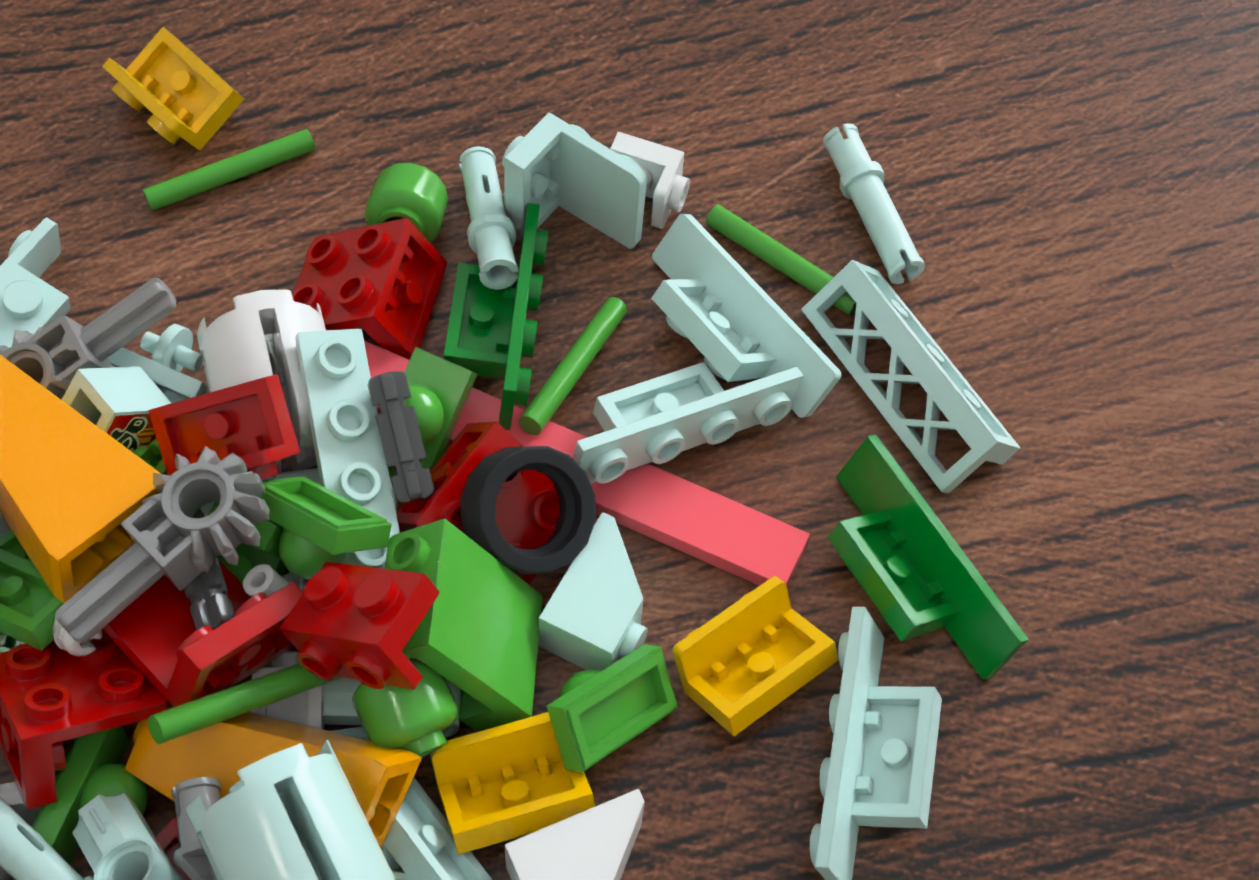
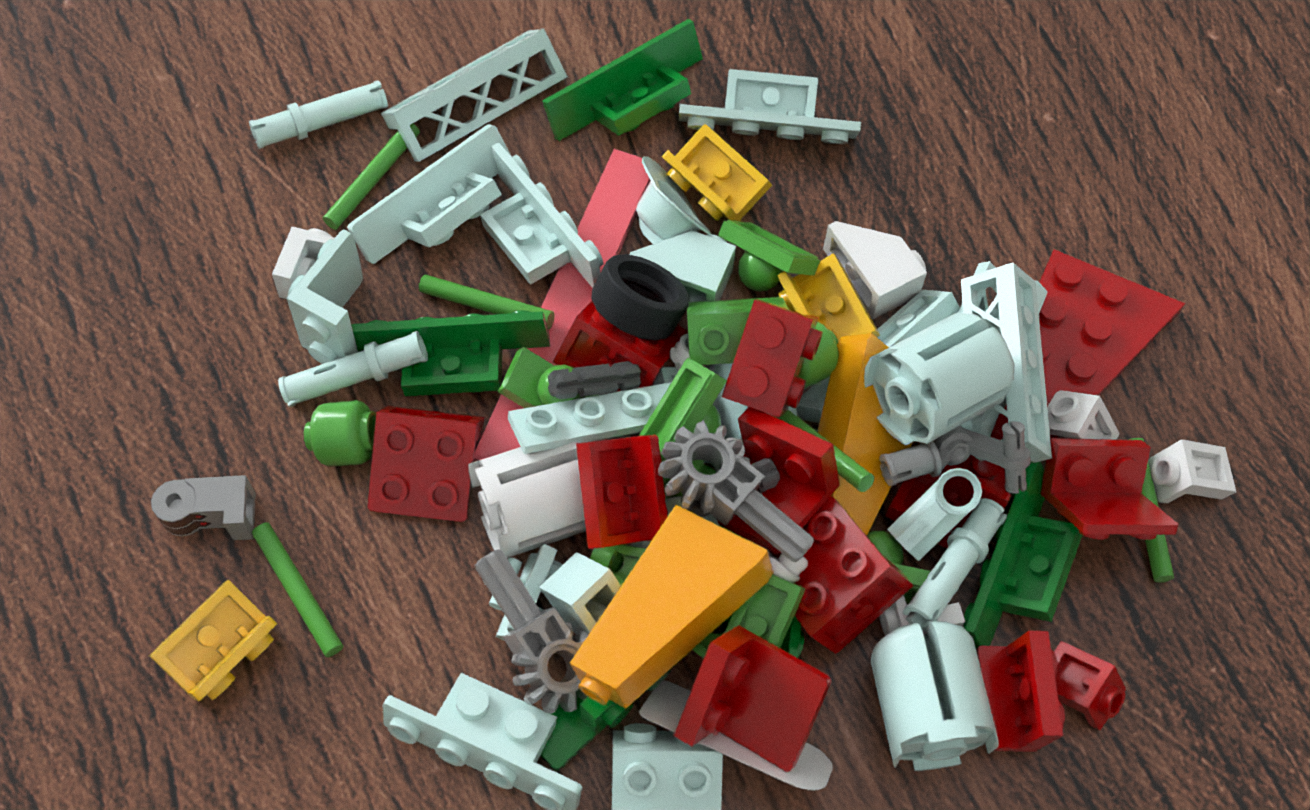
camera: 95 degrees left, 5 degrees up
none -> light grey leg [151,475,256,540]
none -> light aqua piece [636,156,711,244]

